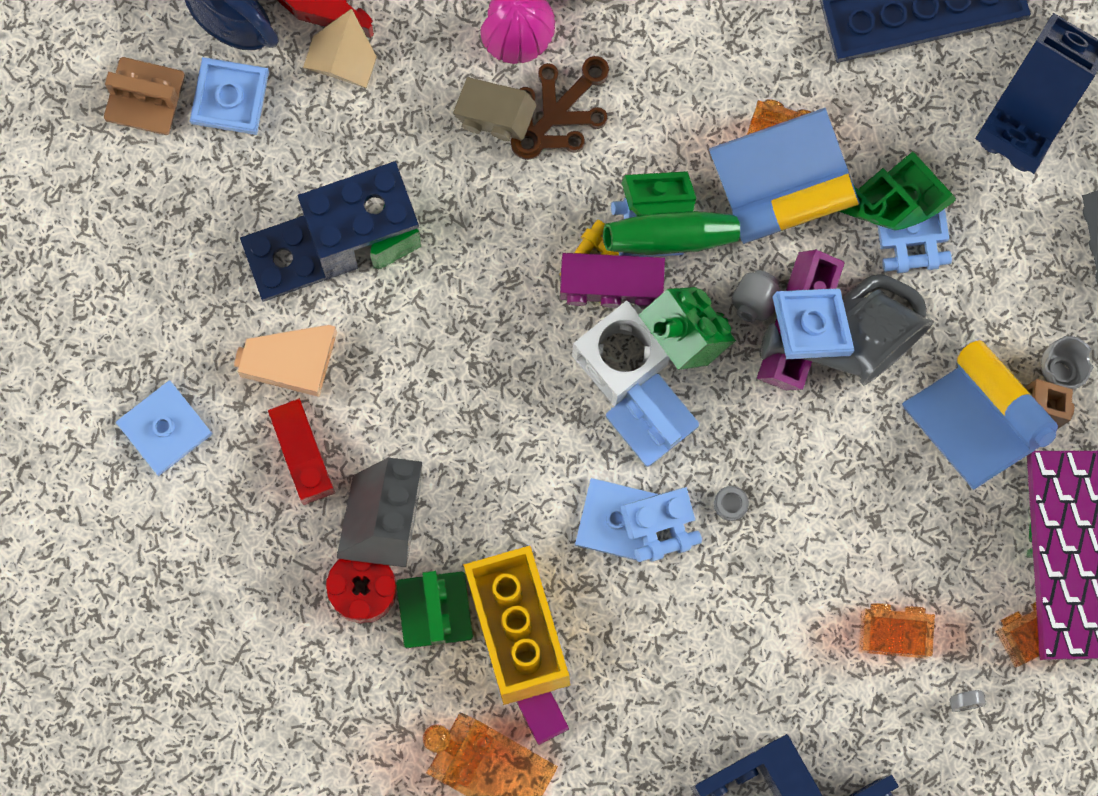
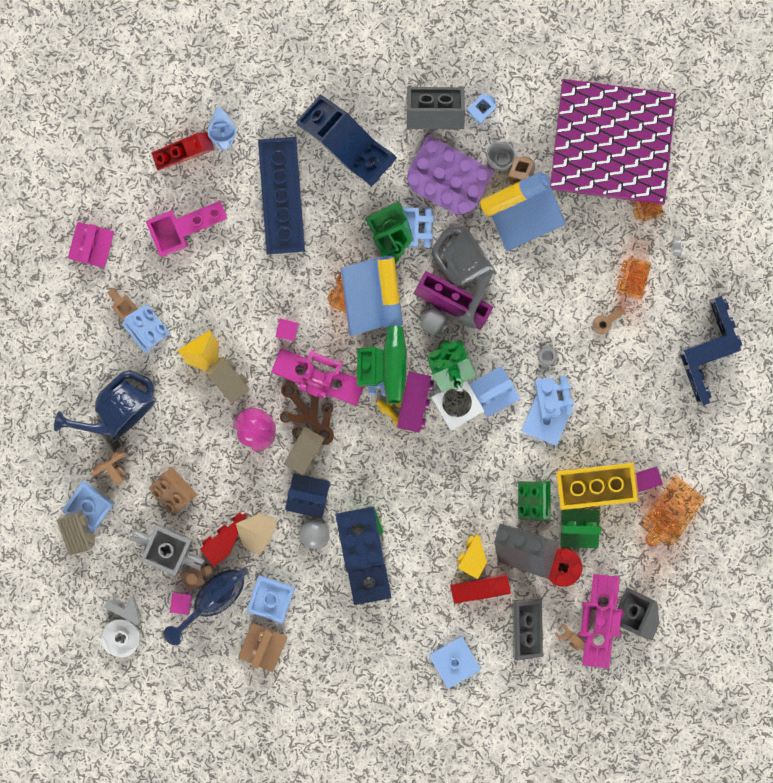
camera: 80 degrees left, 10 degrees up
light nougat slope [234,325,337,397] -> none
light blue plate [773,289,854,359] -> none
none -> dark pink piece [271,348,364,406]
none -> dark pink piece [275,318,299,341]
none -> dark blue bracket [285,473,330,518]
none -> light grey hair [299,520,330,549]
none -> medium lavender plate [407,134,495,215]
none -> yellow slope [456,533,487,579]
none -> dark grey slope [512,599,543,661]
none -> green bracket [518,481,551,521]
none -> medium nougat plate [555,624,585,651]
none -> dark pink piece [578,574,624,669]
none -> medium nougat bar [592,305,626,335]
none -> dark grey slope [617,587,660,640]

